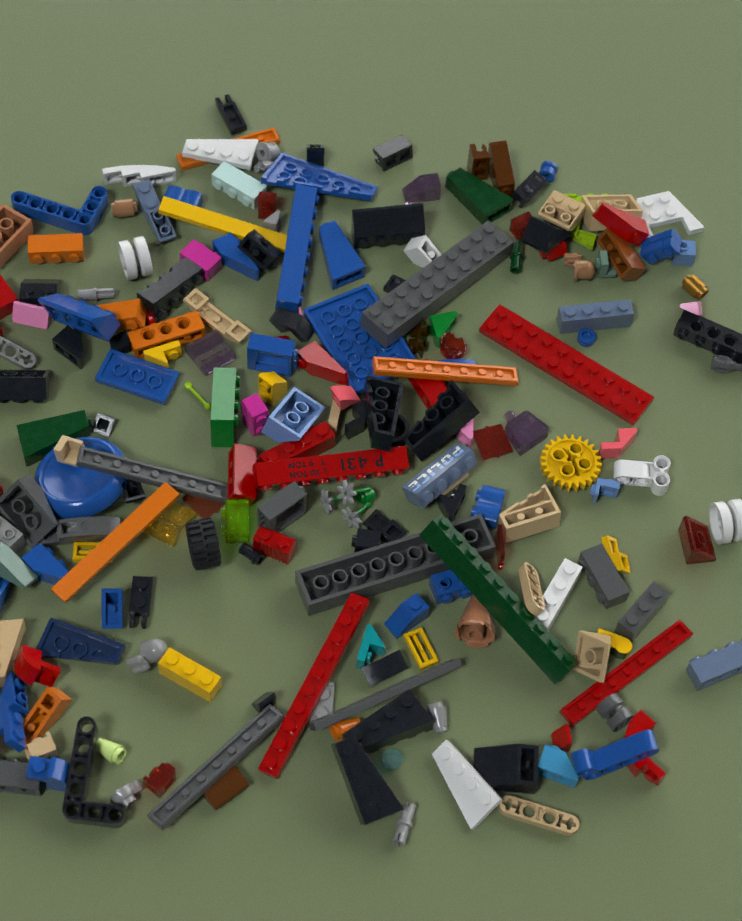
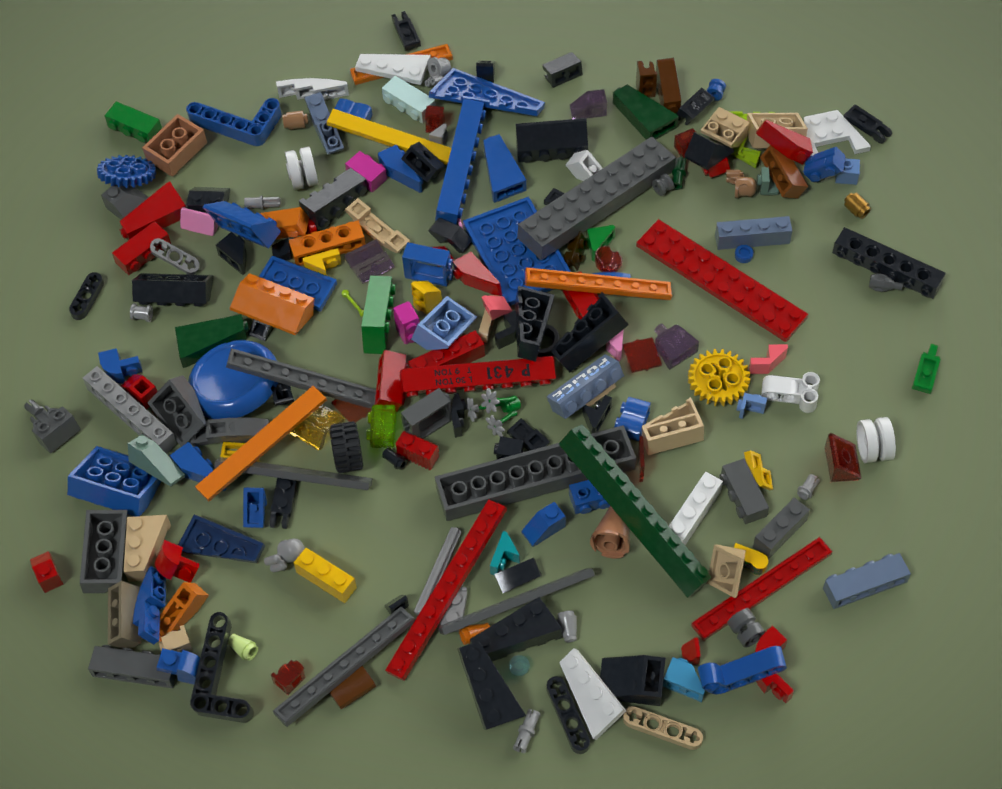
camera: 10 degrees right, 0 degrees up
orange brick [28,233,84,264] -> none
tan panel [53,435,85,467] -> none
light grey piece [110,780,143,809] -> none
yellow tile [403,627,439,671] -> none
tan beam [518,562,545,616] -> none
bright pink slope [680,301,703,316] -> none
none -> dark grey tile [214,457,373,490]
none -> orange slope [230,273,314,335]
none -> light grey axle [414,527,461,616]
none -> black slope [451,393,467,438]
none -> black beam [546,676,590,754]
none -> dark grey wheel [652,174,674,196]
none -> light grey pin [797,474,820,500]
none -> black hinge [844,104,893,144]

